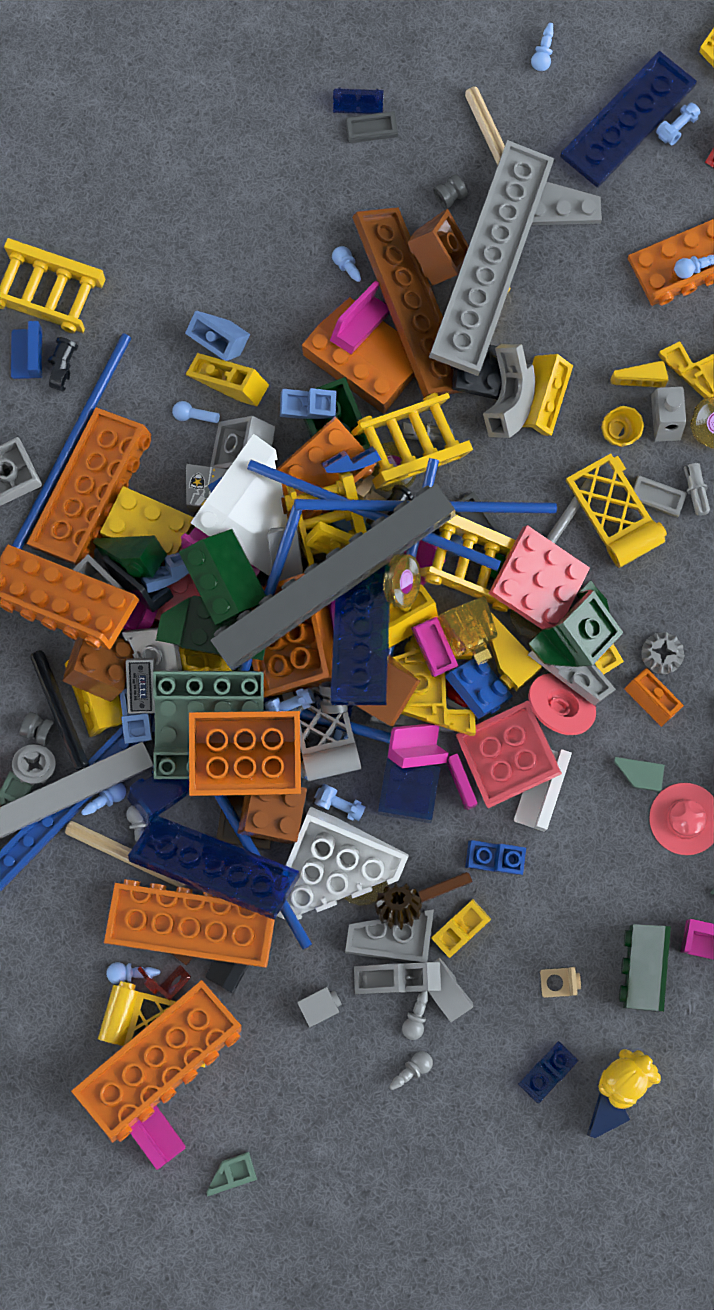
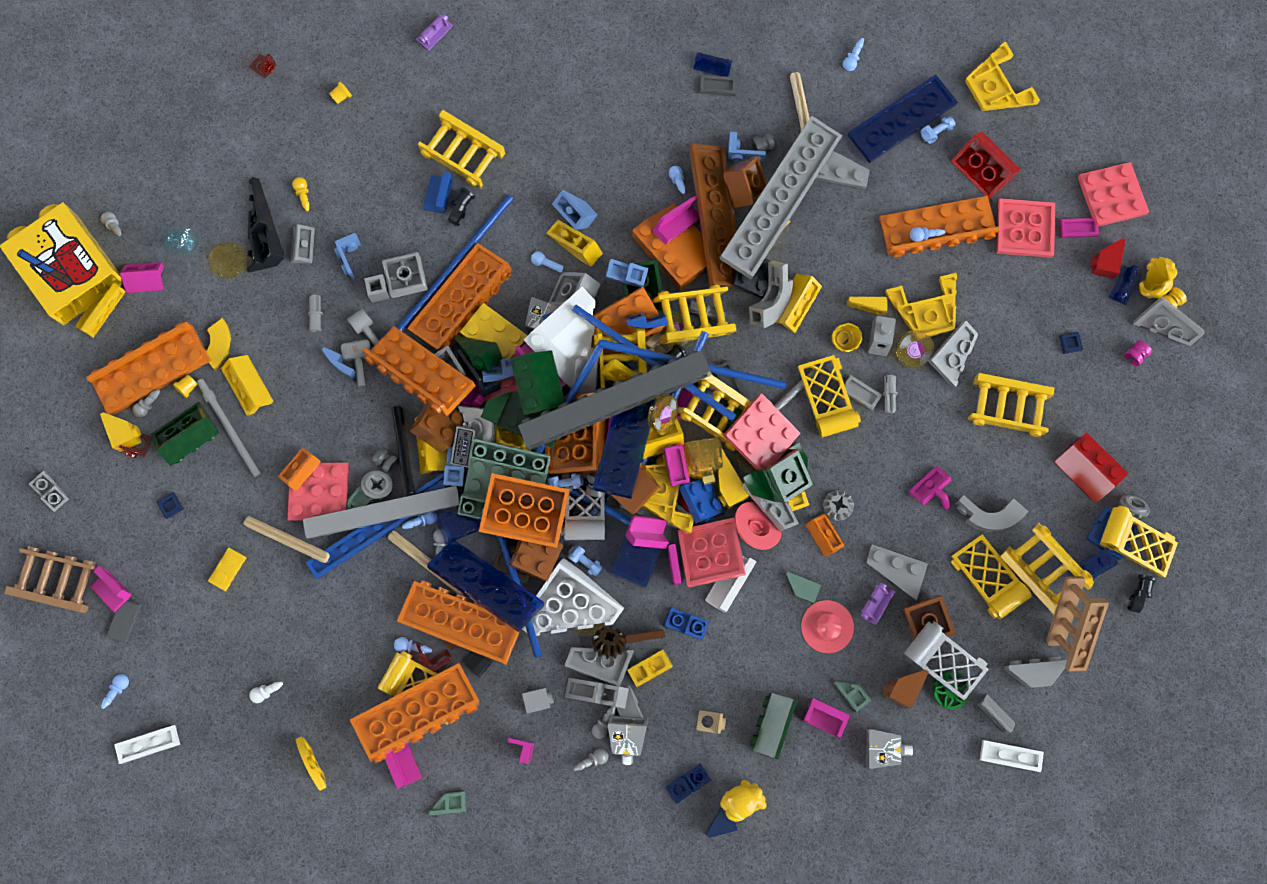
camera: 10 degrees right, 0 degrees up
none -> yellow tile [295,736,327,791]
none -> dark pink panel [507,738,534,764]
none -> light grey torso [608,716,648,765]
none -> medium blue bracket [728,132,766,162]

